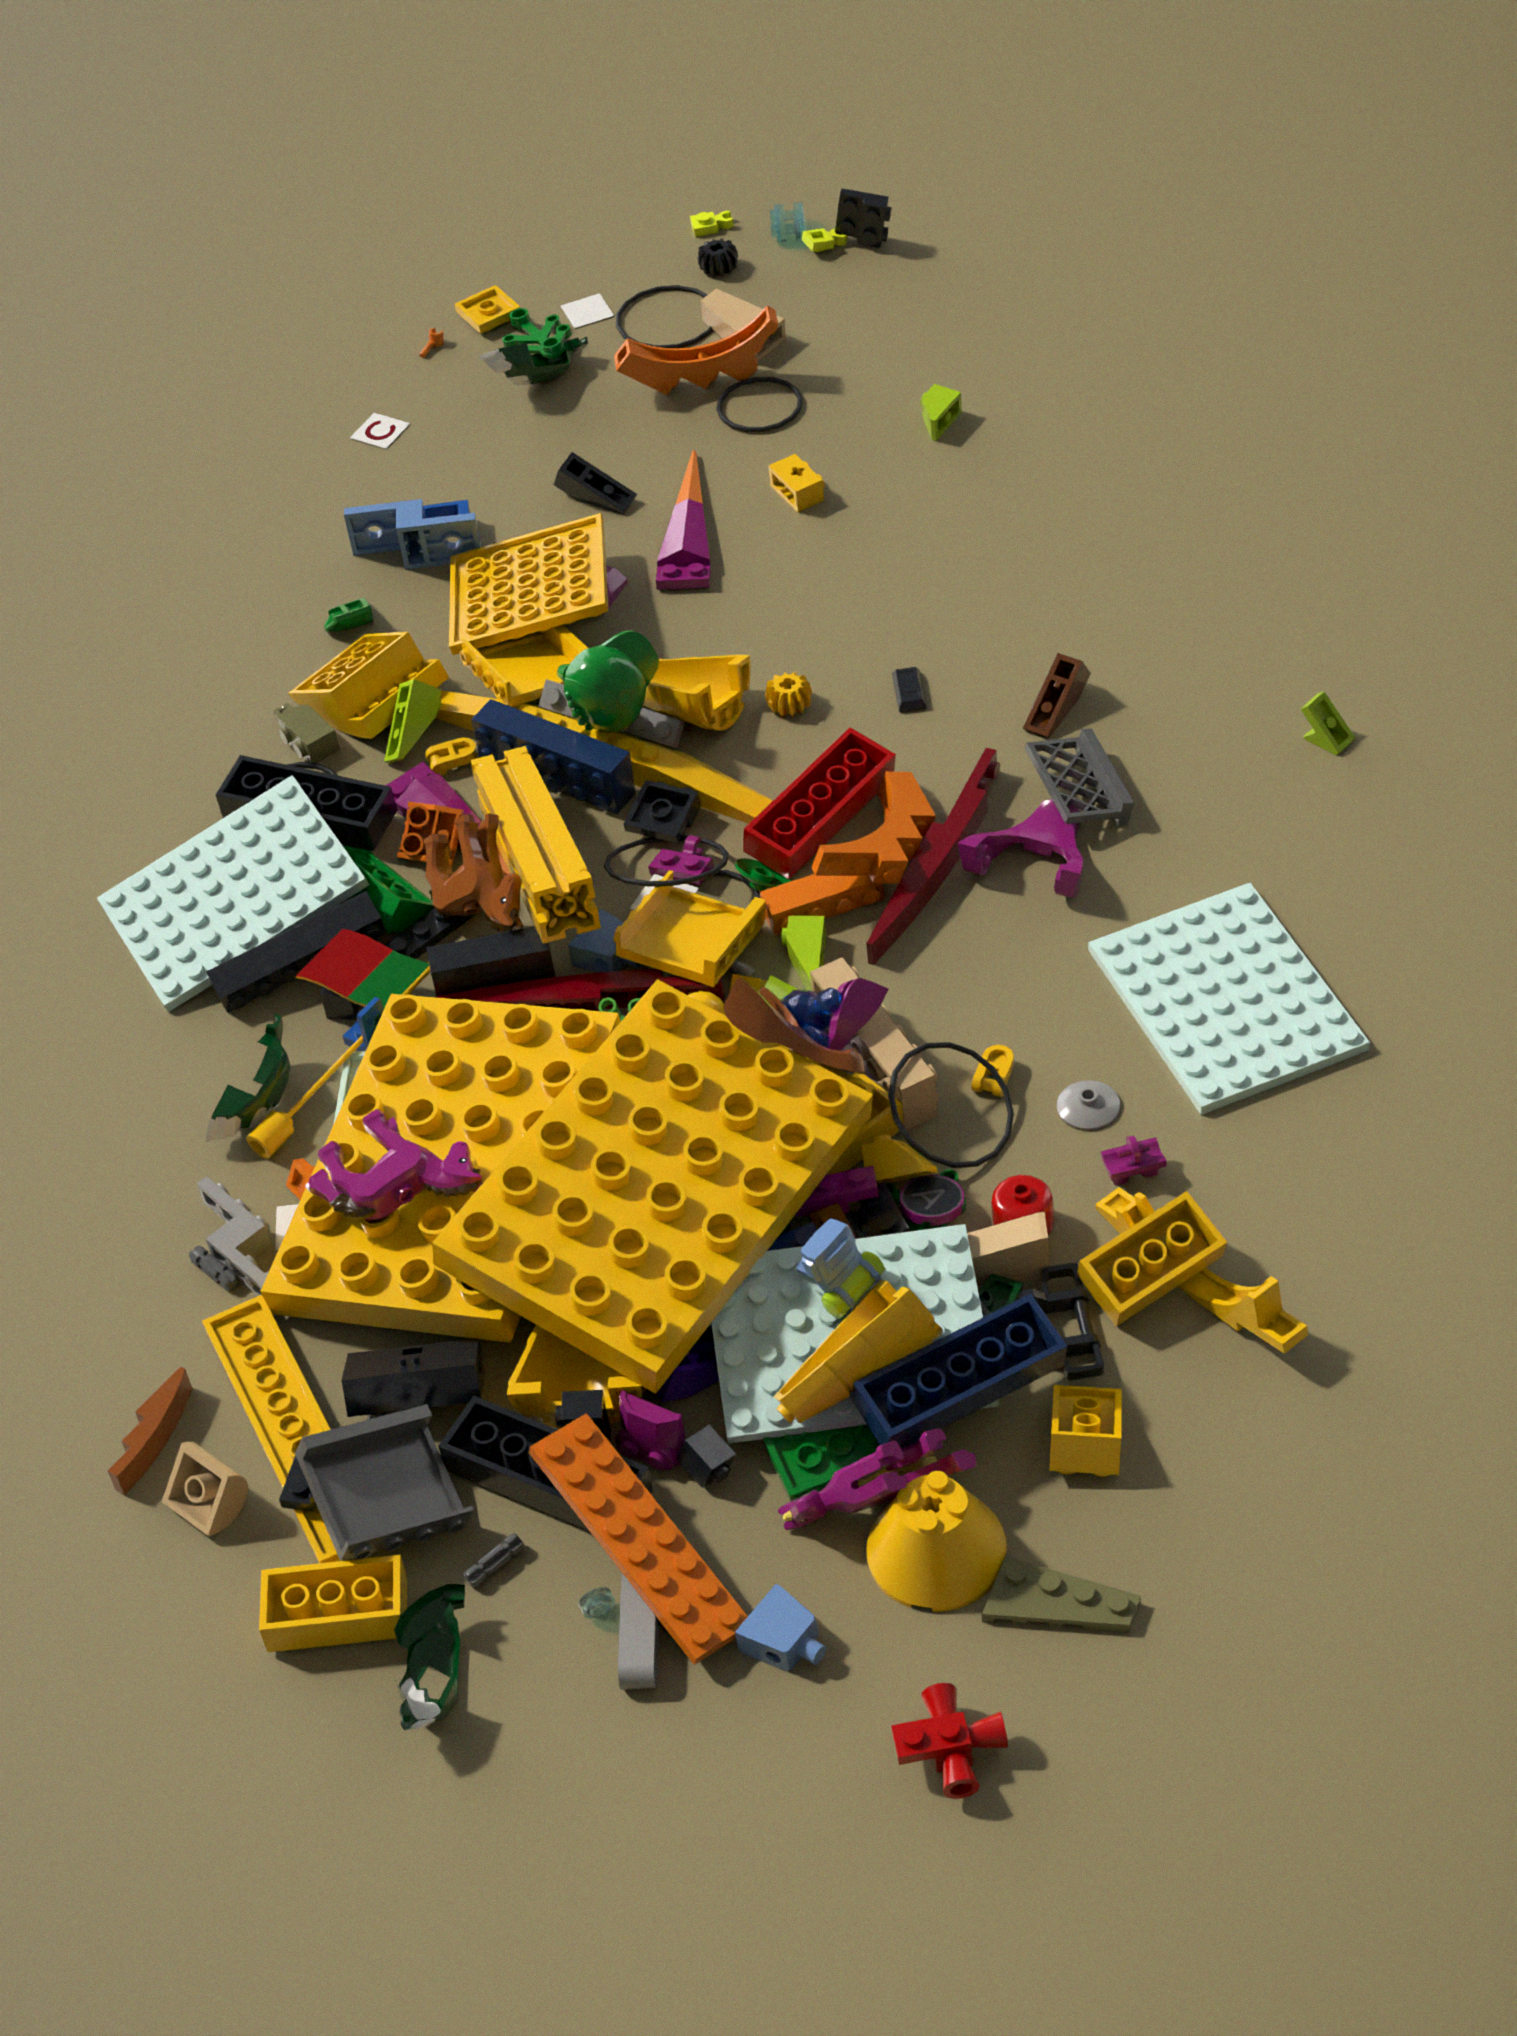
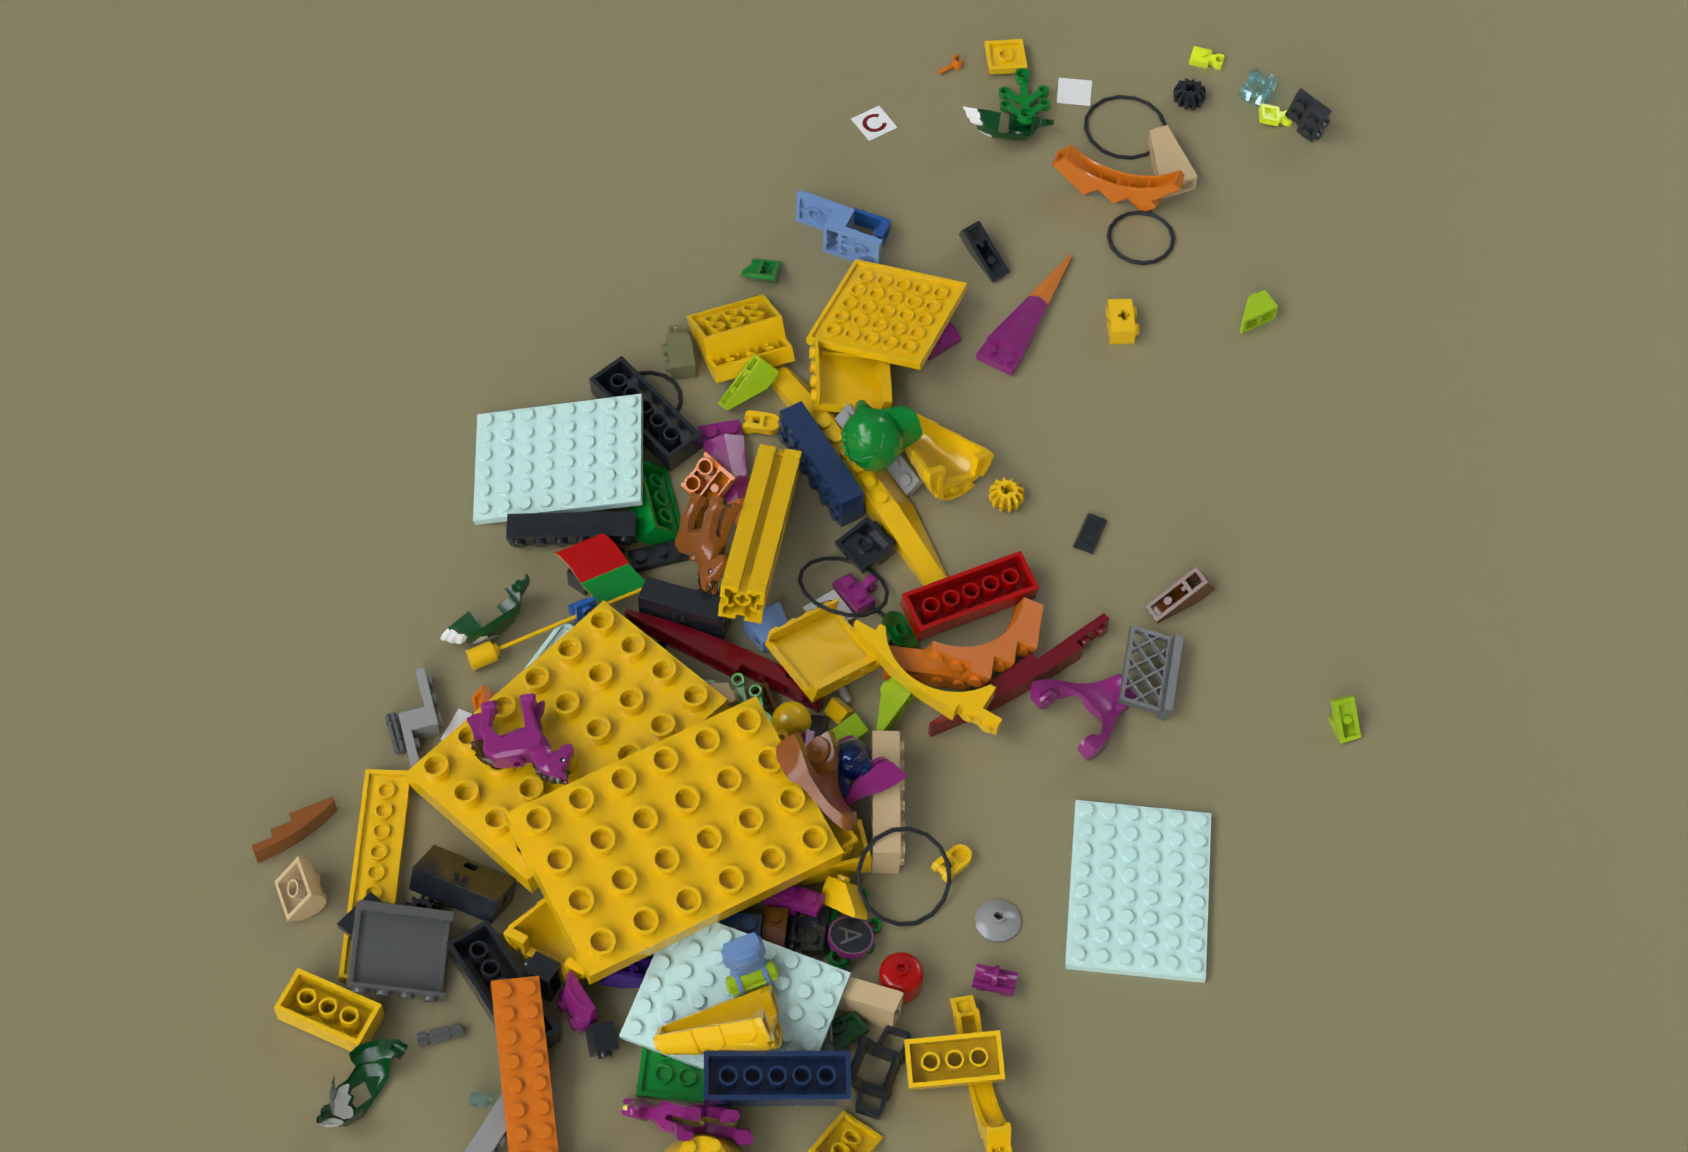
camera: 20 degrees right, 10 degrees up
none -> yellow slope [853,619,1002,735]

